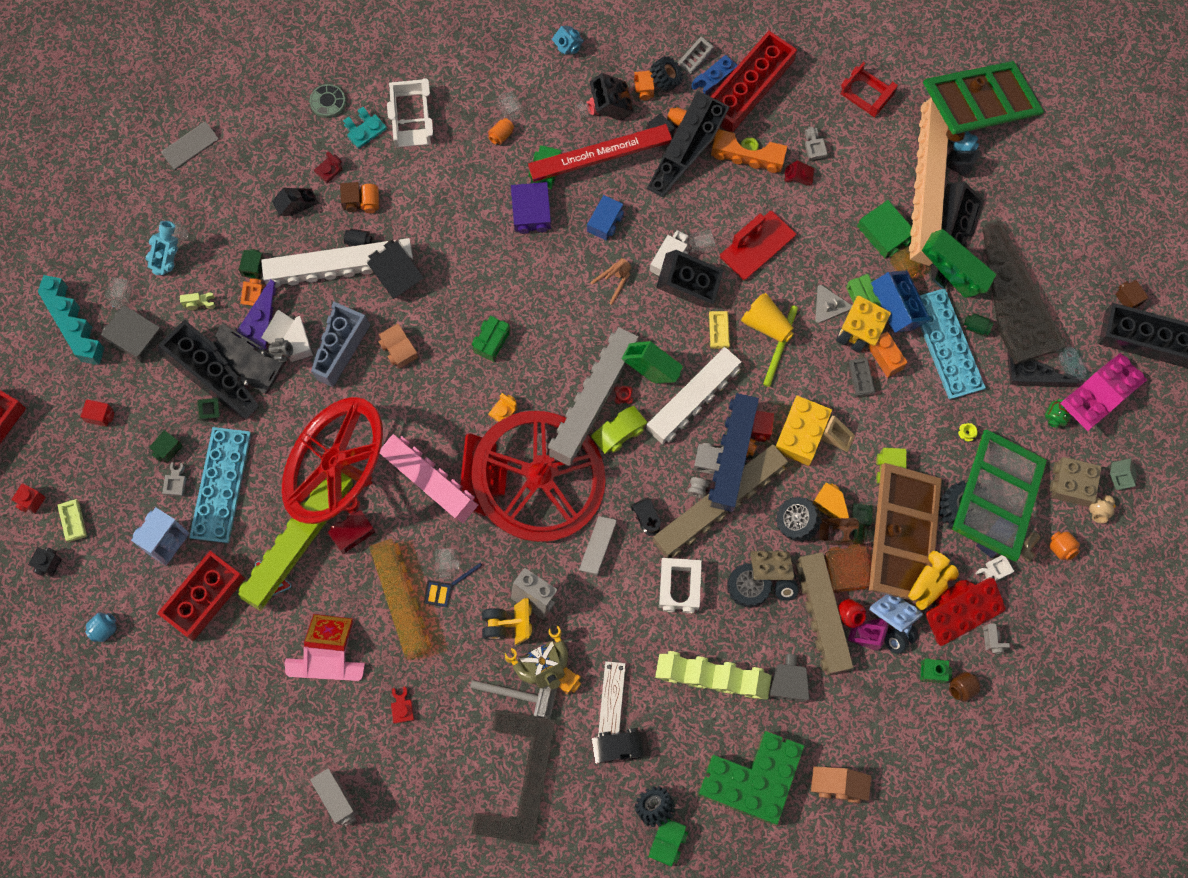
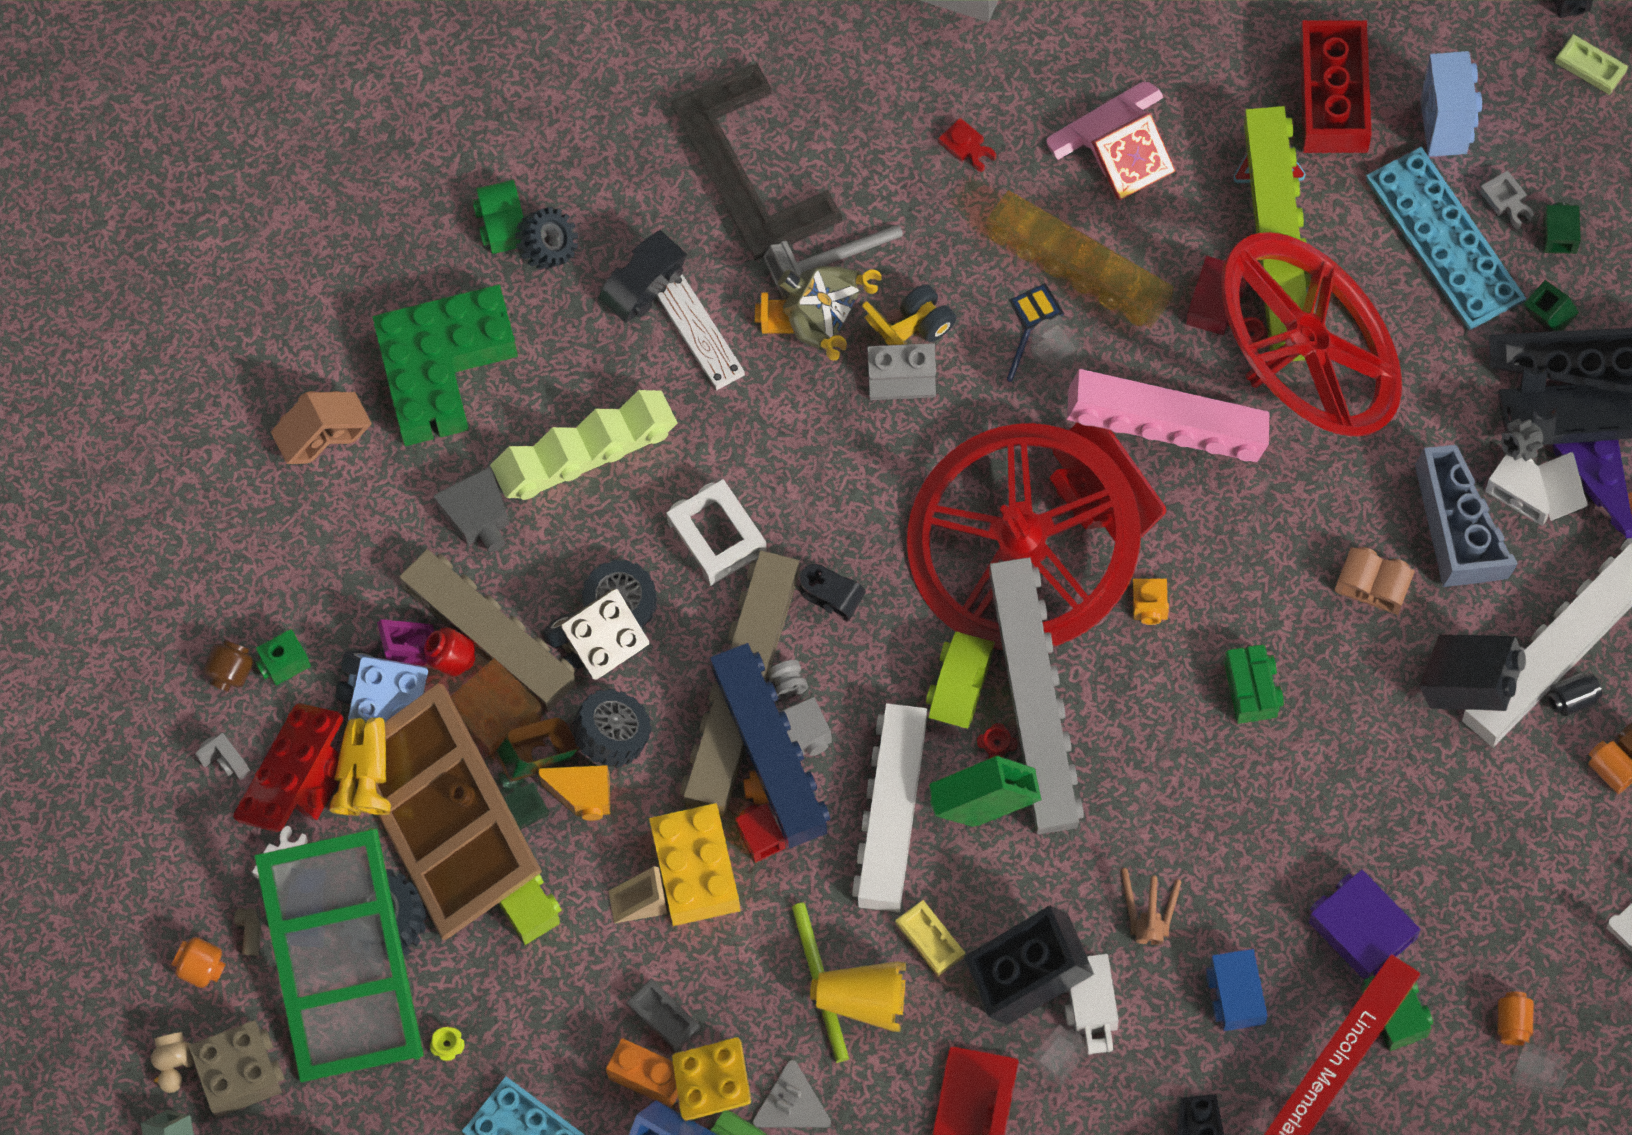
camera: 150 degrees right, 5 degrees down
light grey slope [579,516,617,577] -> none

